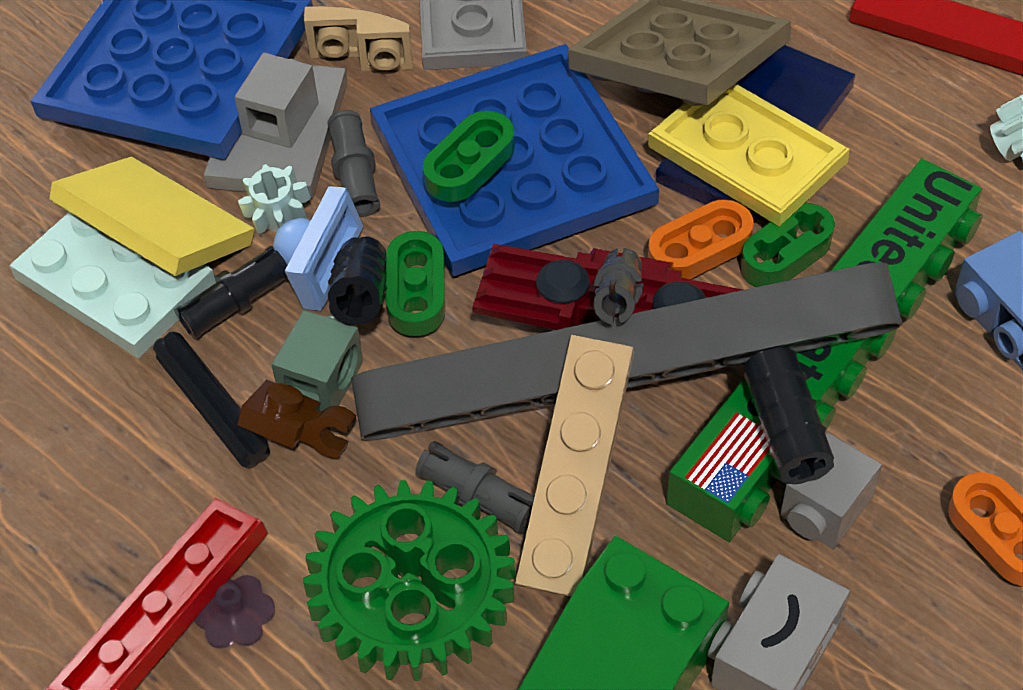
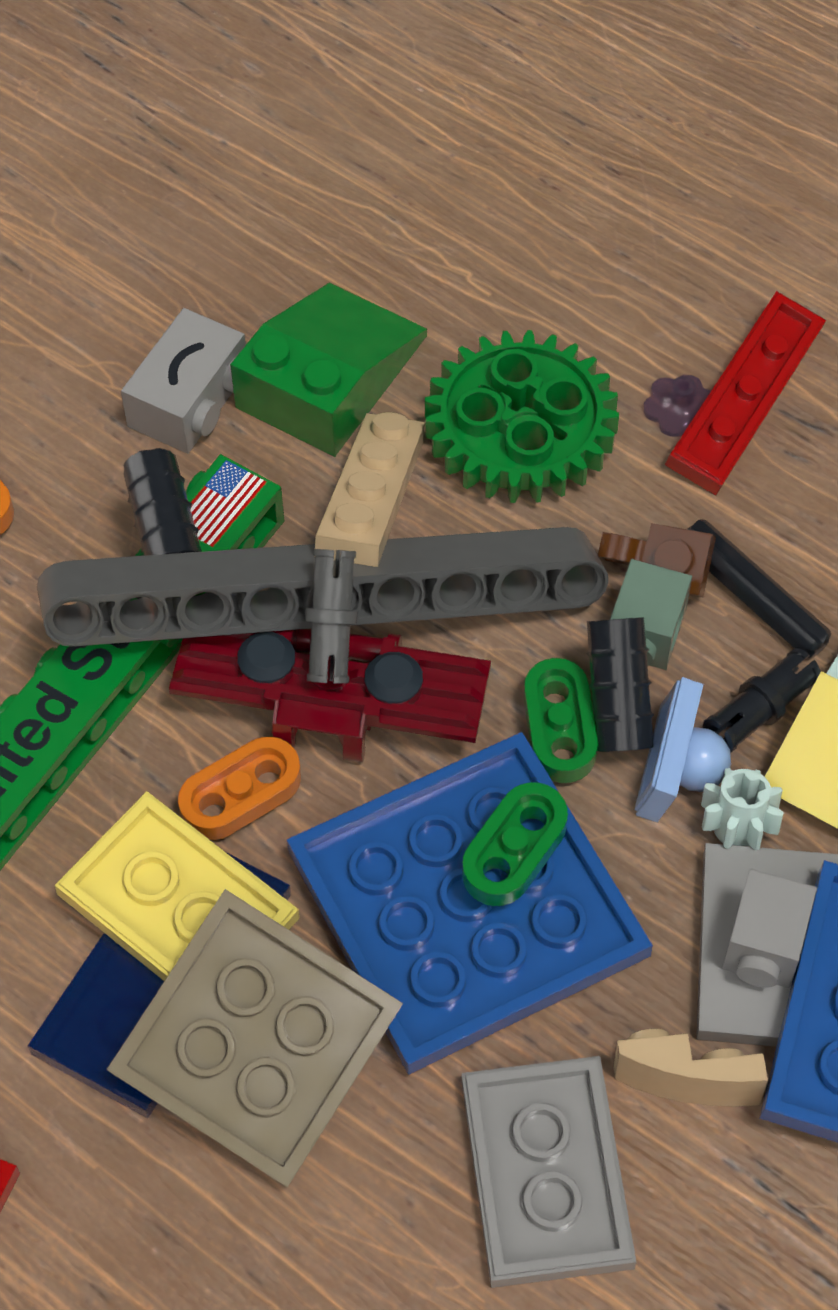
camera: 175 degrees right, 5 degrees up
dark grey pin [327,110,380,217] -> none
dark grey pin [415,441,535,534] -> none
green beam [740,203,835,287] -> none
light grey brick [780,432,882,550] -> none

